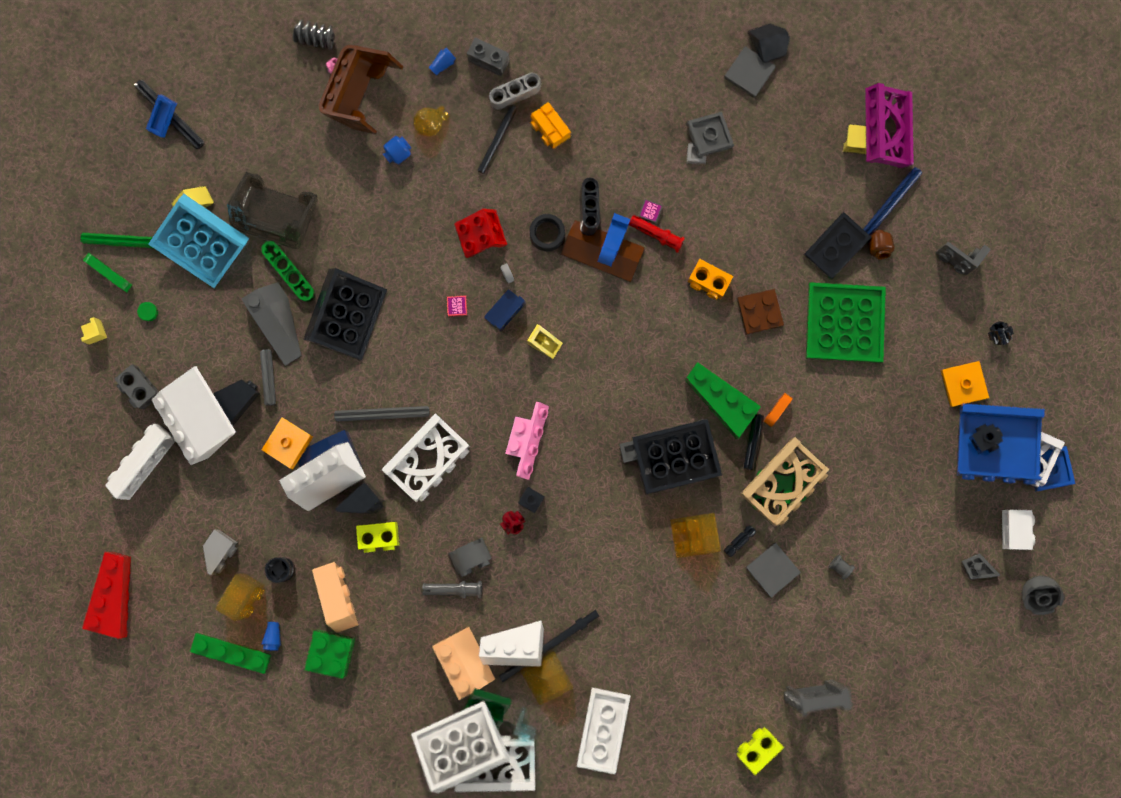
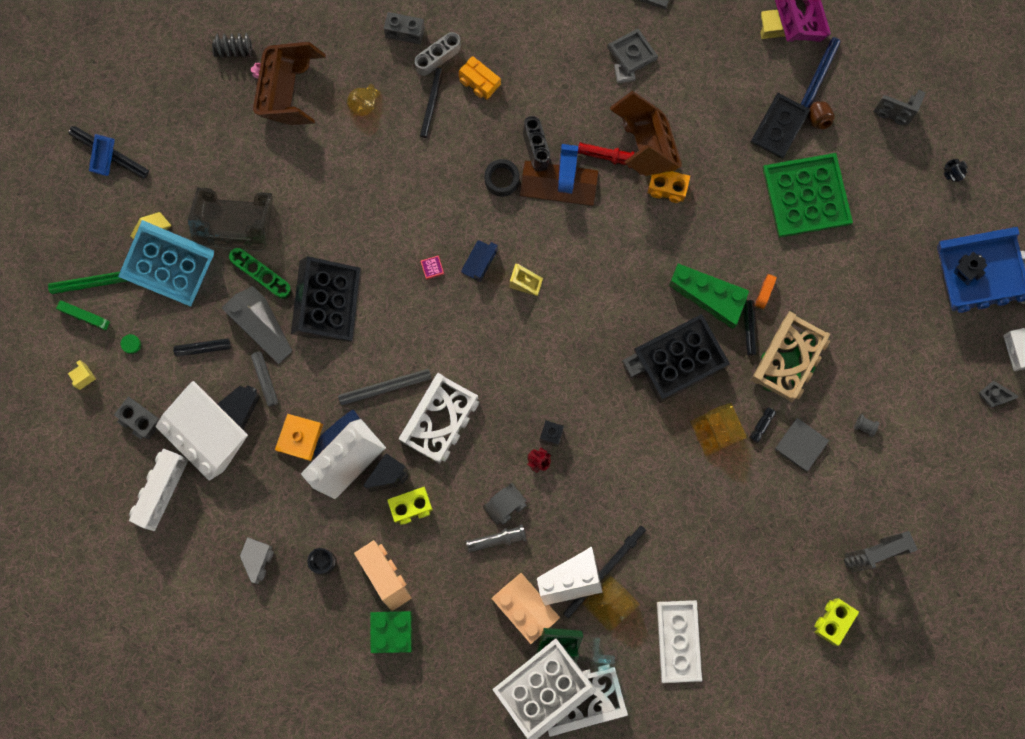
camera: 15 degrees left, 5 degrees down
red wedge [82,552,131,639] -> none
green plate [190,633,271,674] -> none
clear yellow brick [215,573,264,621] -> none
blue cone [261,622,281,651] -> none
blue head [383,136,412,164] -> none
blue cone [429,48,456,75] -> none
red bracket [455,208,508,258] -> none
light grey tile [500,263,515,283] -> none
bright pink bracket [505,402,549,480] -> none
tile [639,199,663,224] -> none
reddish brown plate [737,289,784,335] -> none
light orange plate [941,361,989,407] -> none
none -> black axle [173,339,231,357]
none -> reddish brown windscreen [610,91,682,176]

